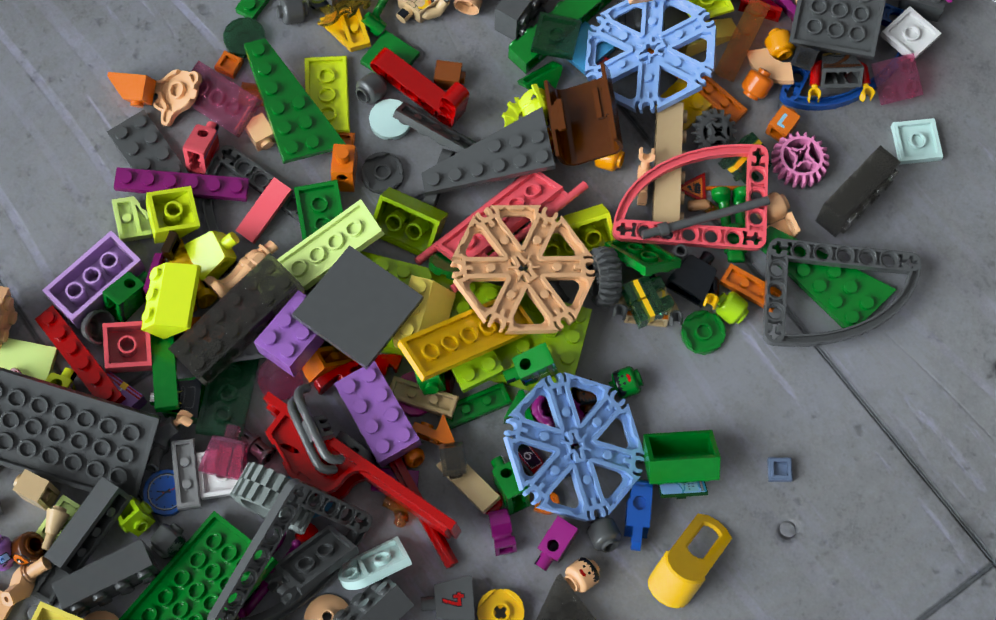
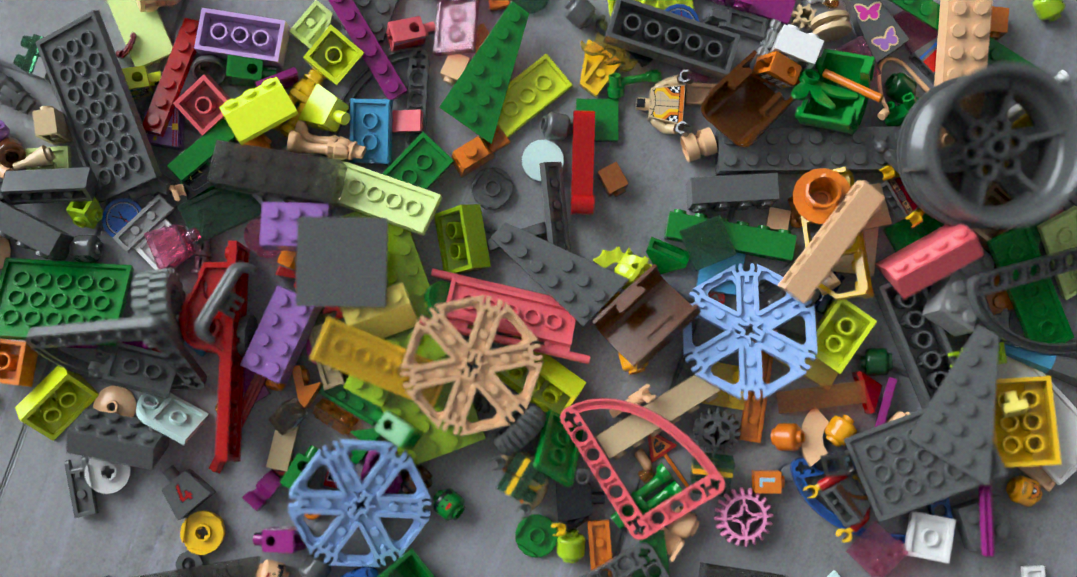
camera: 60 degrees right, 15 degrees up
dark brown tile [161,231,181,261] -> none
dark grey bar [641,196,770,240] -> none
none -> clear orange hinge [312,398,359,436]
none -> dark azure tile [349,98,393,164]

